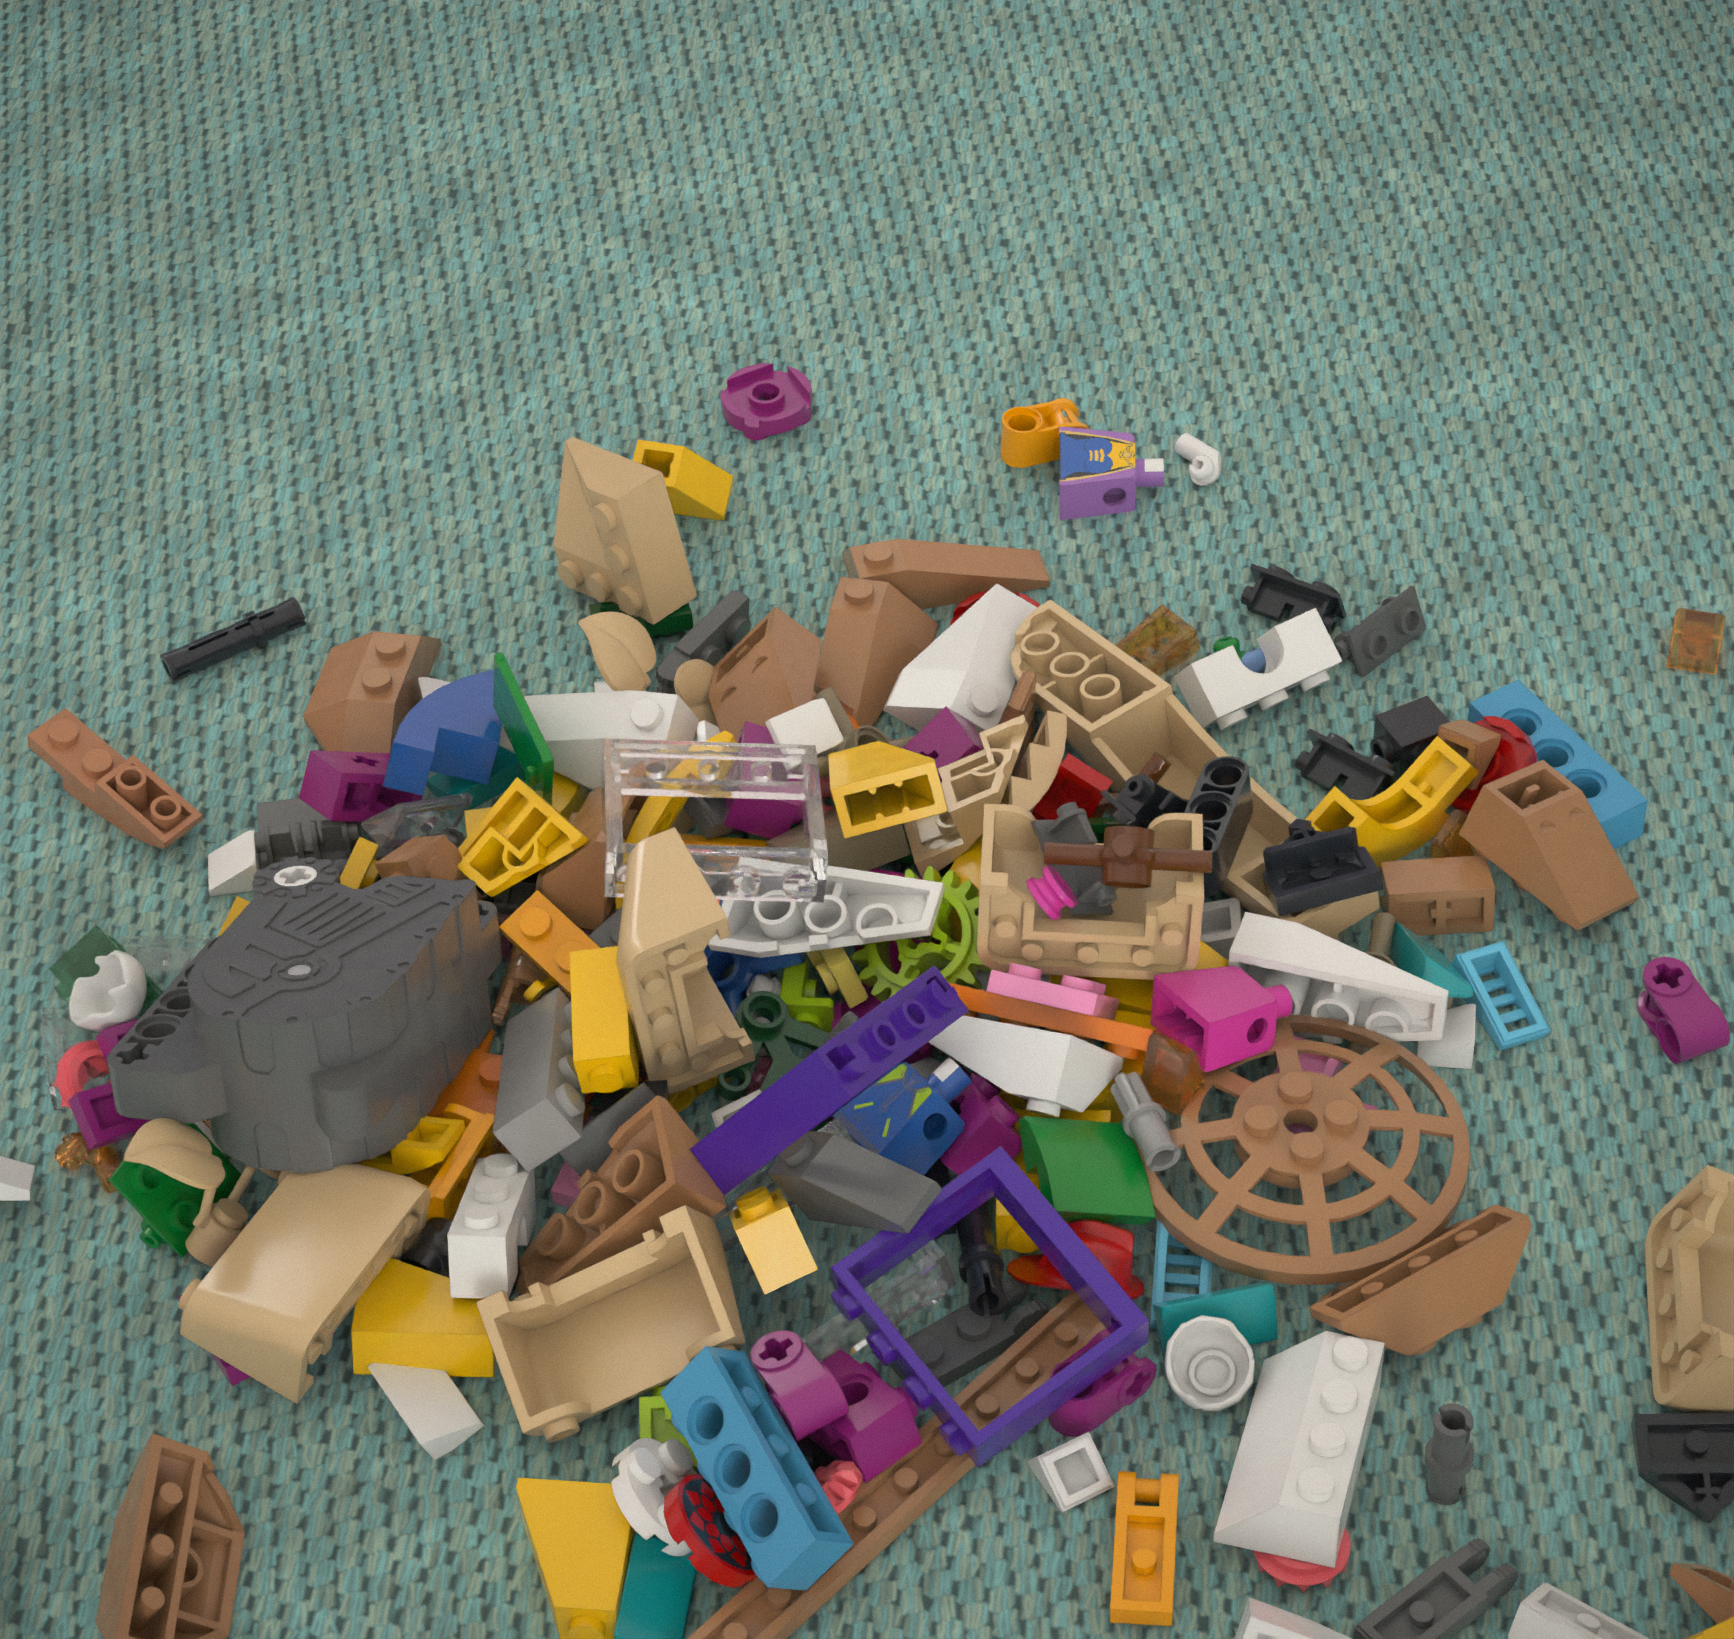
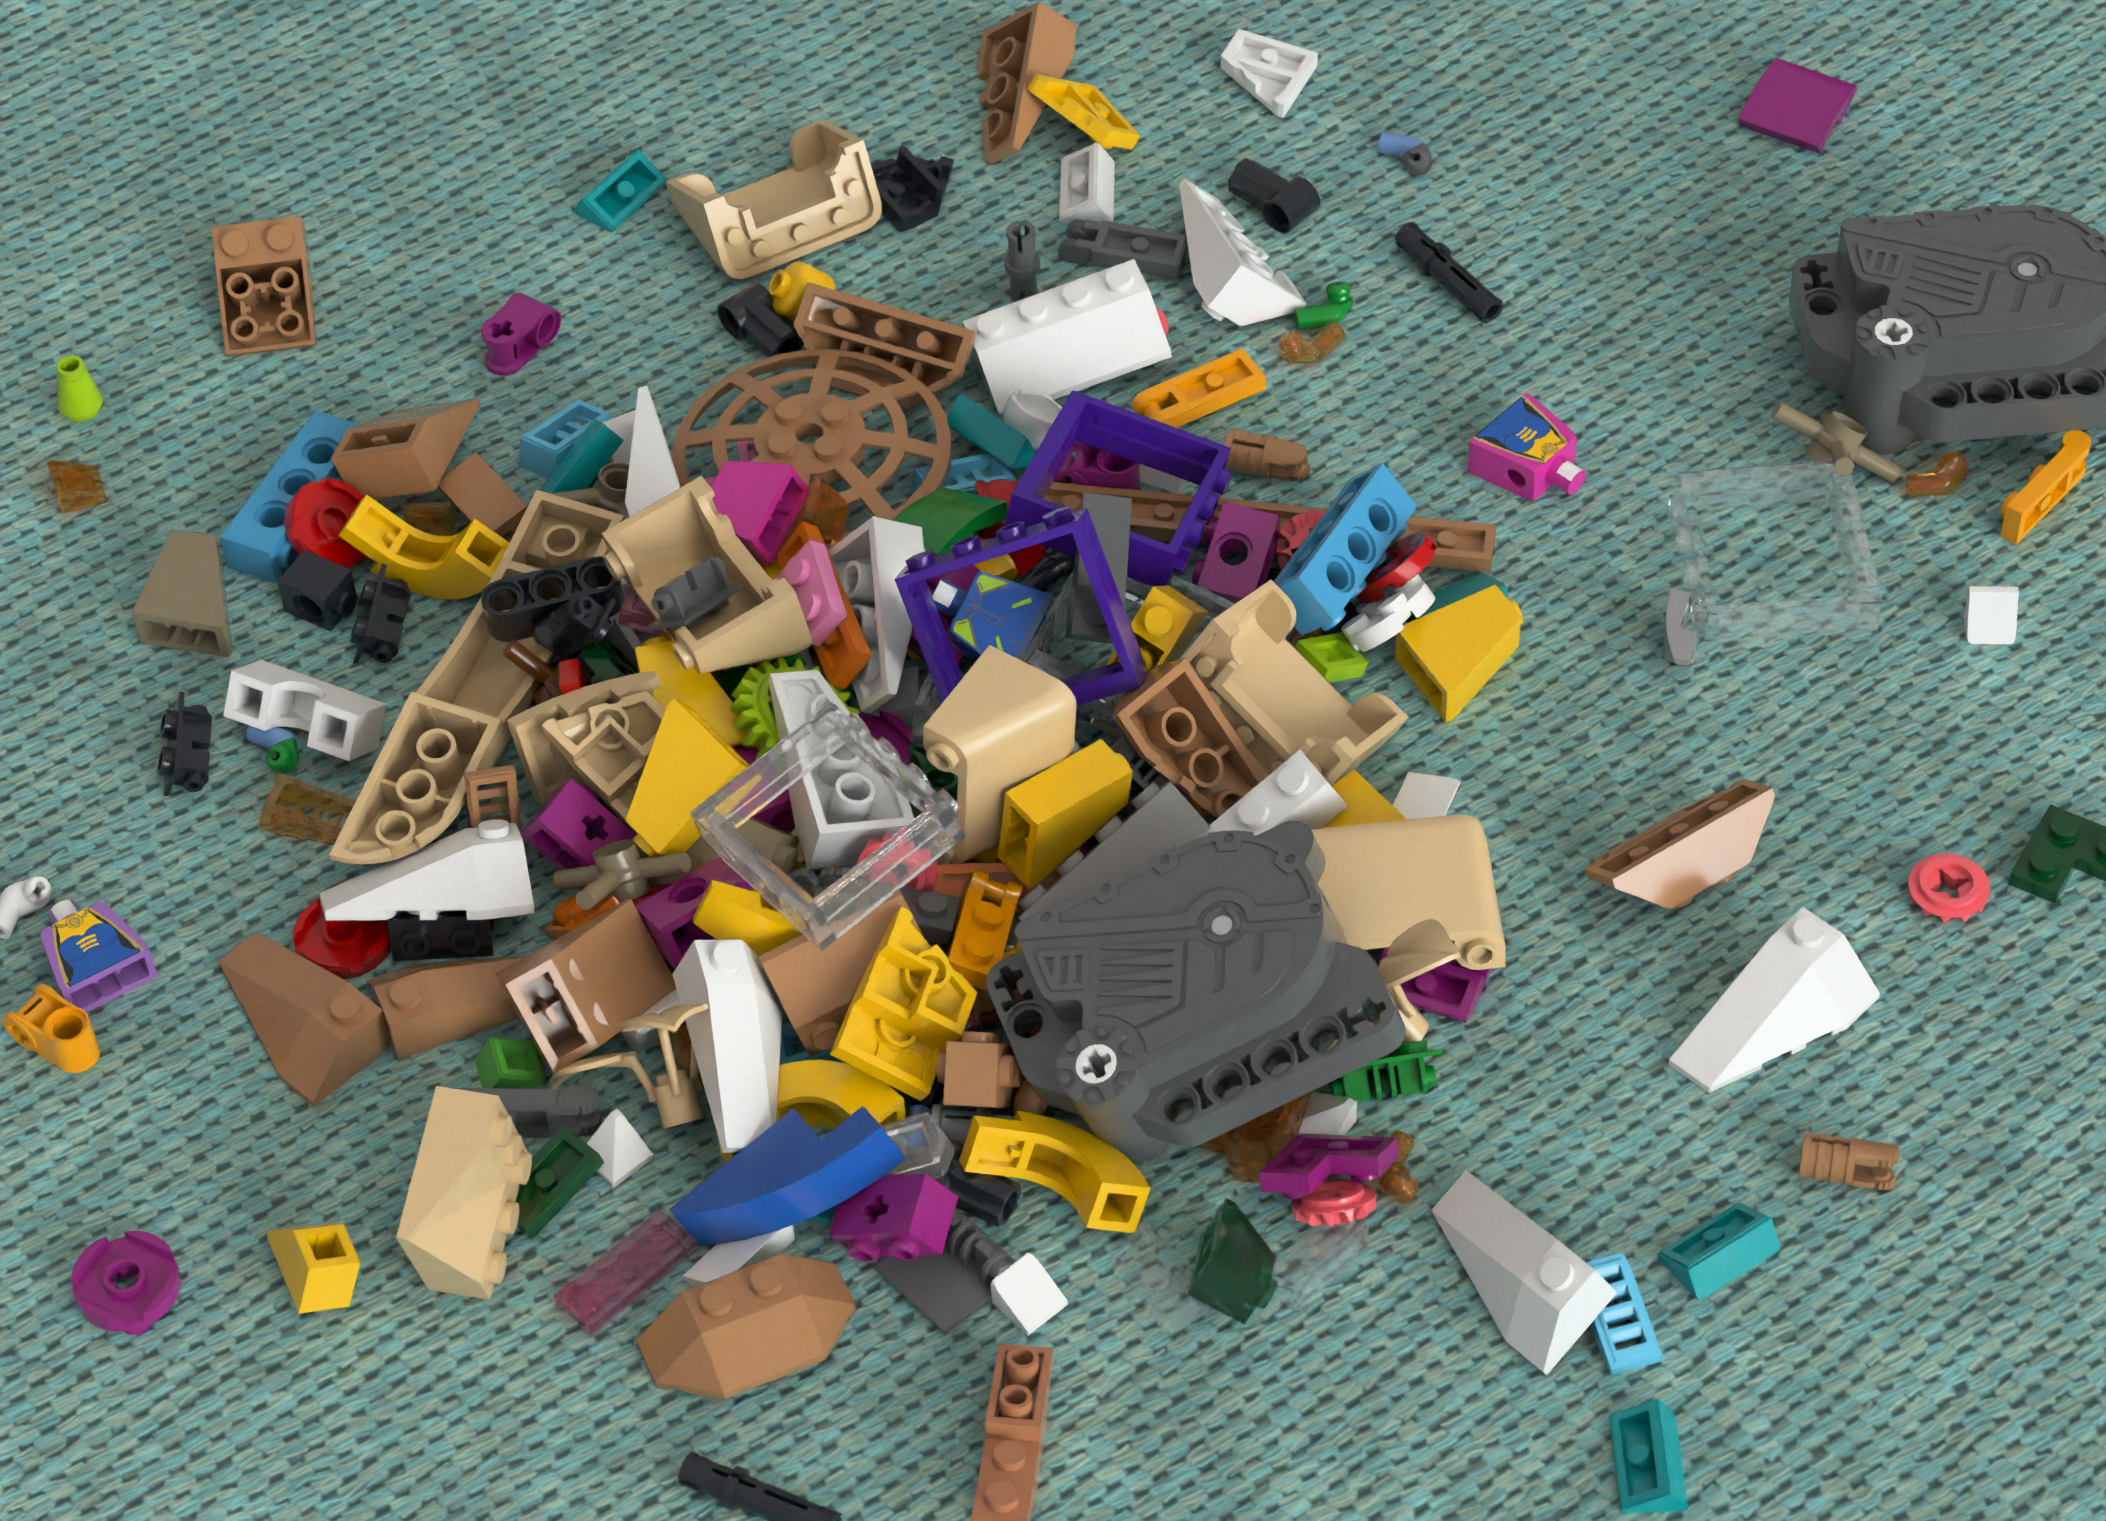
camera: 125 degrees left, 5 degrees up
white hair [69,950,147,1032] -> none
green container [493,652,554,806] -> none
magenta piece [750,1330,849,1442] -> none
white slope [765,698,844,769] -> none
dark pink bush [1026,864,1078,920] -> none
reddish brown bar [1044,826,1212,889] -> none
light grey axle [1110,1072,1181,1171] -> none
black slope [1262,819,1383,916] -> none
dark grey hinge [1334,586,1427,677] -> none
medium nougat slope [1438,719,1501,790] -> none
none -> dark tan slope [132,529,233,657]
none -> clear pink hinge [553,1209,698,1338]
none -> black piece [717,283,804,357]
none -> yellow head [769,261,836,323]
none -> medium nougat hinge [1224,428,1310,482]

